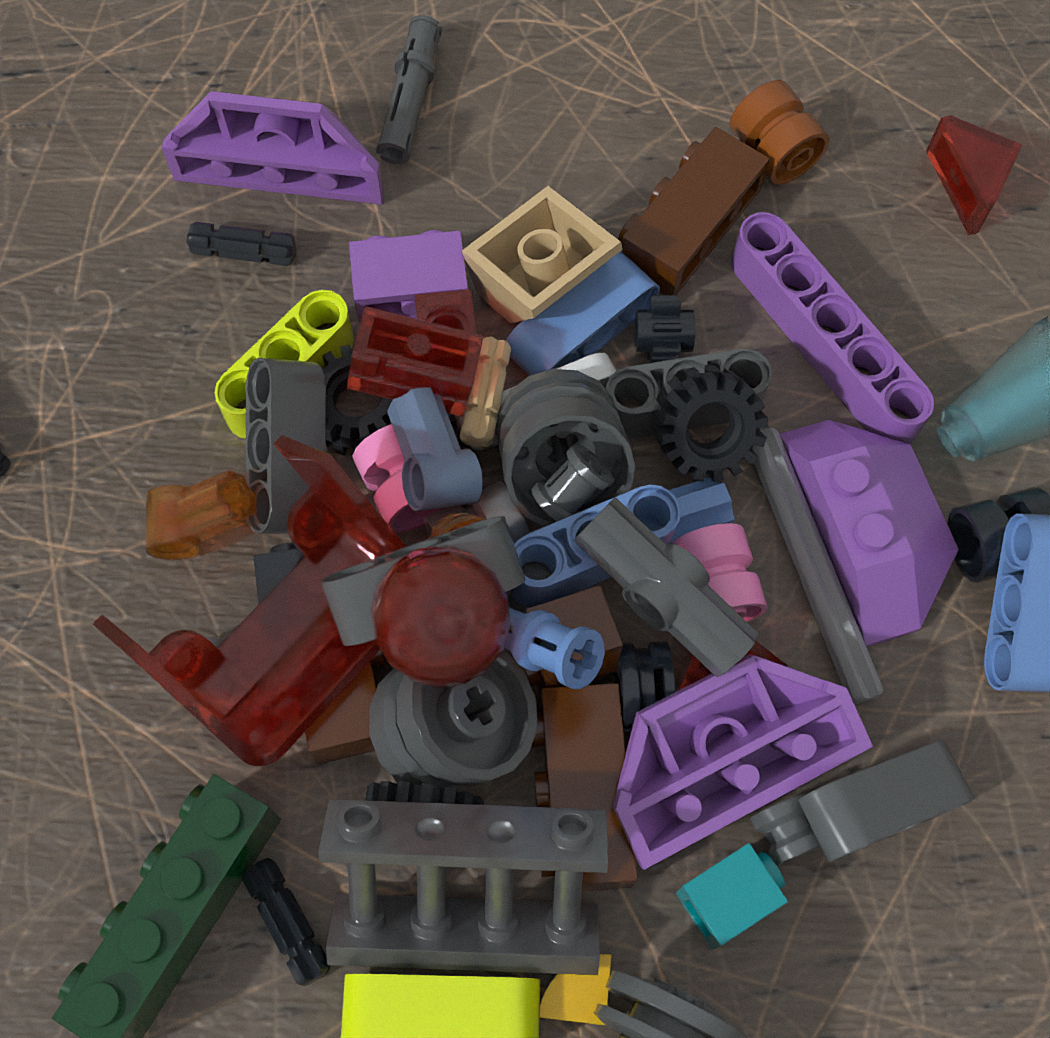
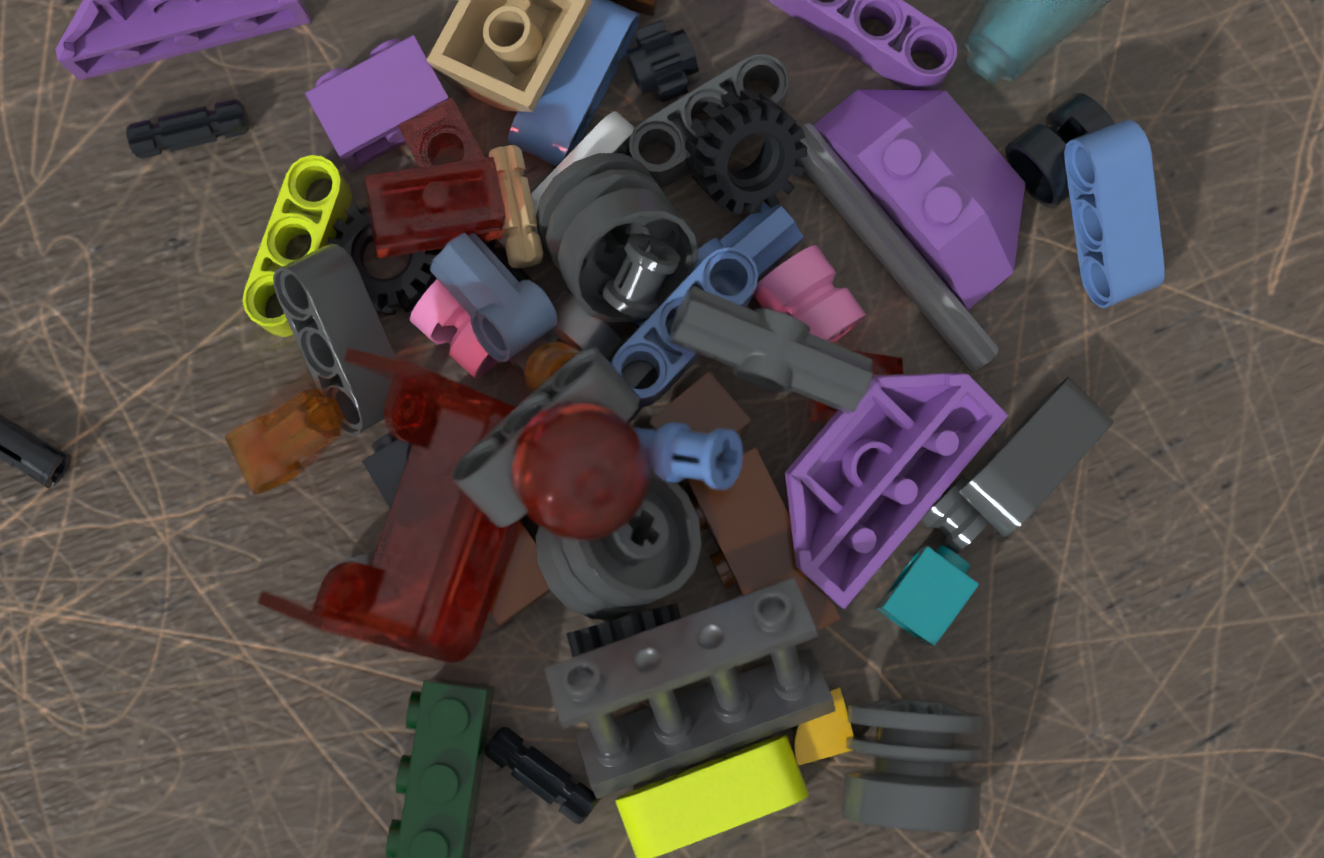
camera: 20 degrees left, 15 degrees up
black wheel [614,641,675,732] -> none

